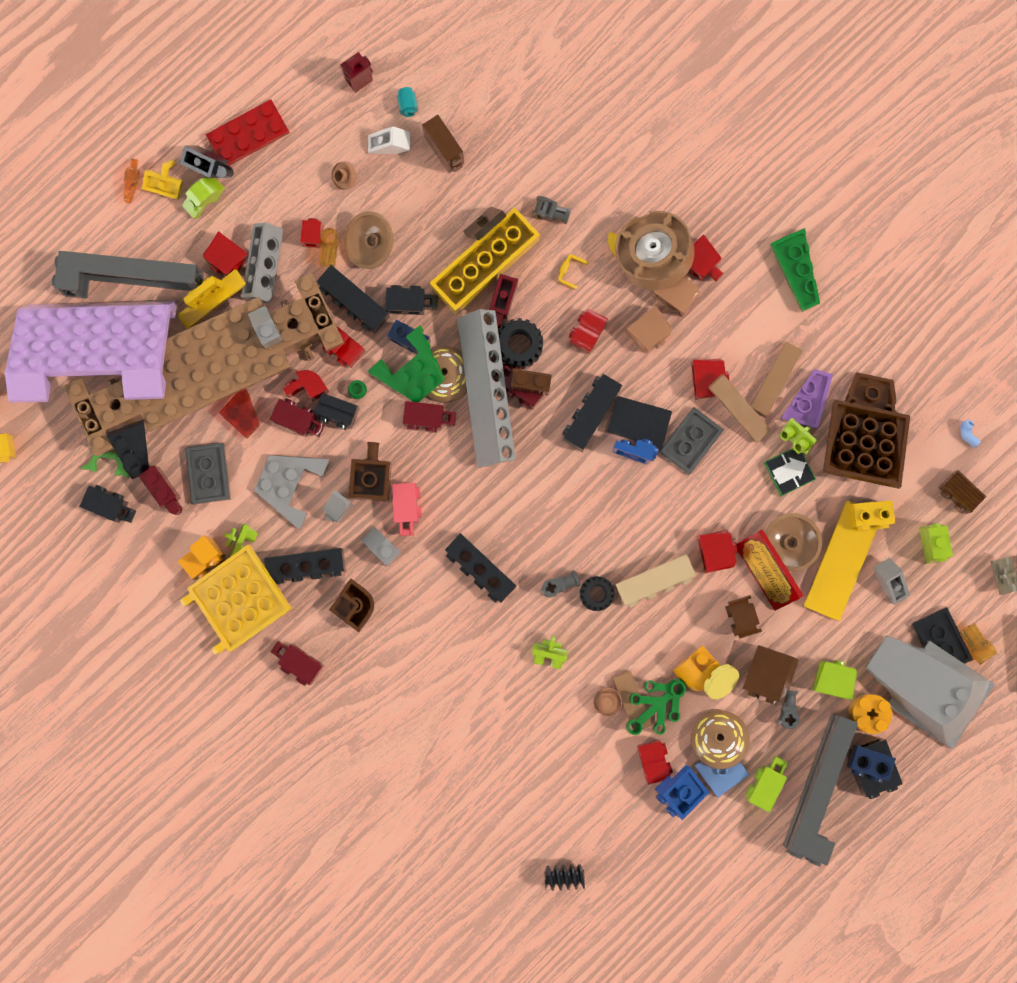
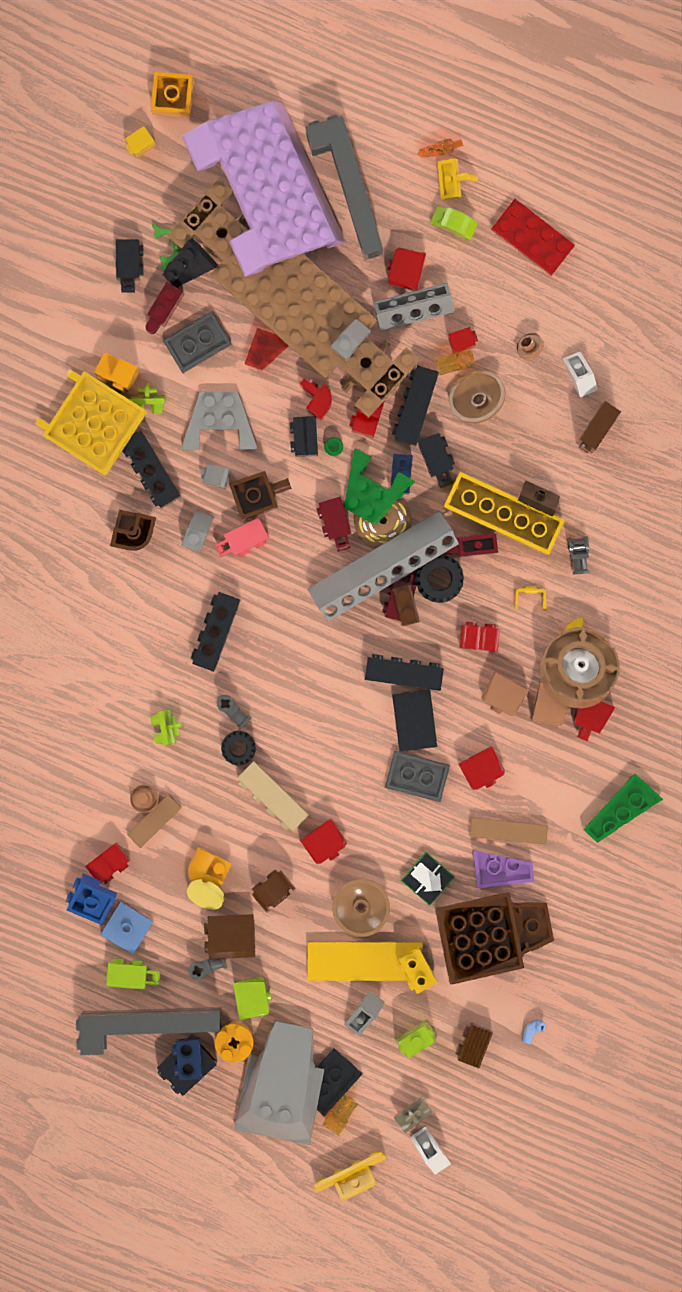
camera: 65 degrees right, 5 degrees up
yellow bracket [178,270,246,329] -> none
black brick [180,145,234,178] -> none
dark red brick [269,398,325,438] -> none
dark red brick [270,640,325,686] -> none
dark red brick [340,52,373,93] -> none
teal brick [397,87,418,117] -> none
blue plate [612,438,659,465] -> none
green plant [626,679,686,735] -> none
medium nougat dish [691,710,750,769] -> none
medium nougat tile [708,374,771,443] -> none
tile [736,529,804,611] -> none
lime hips [780,418,817,455] -> none

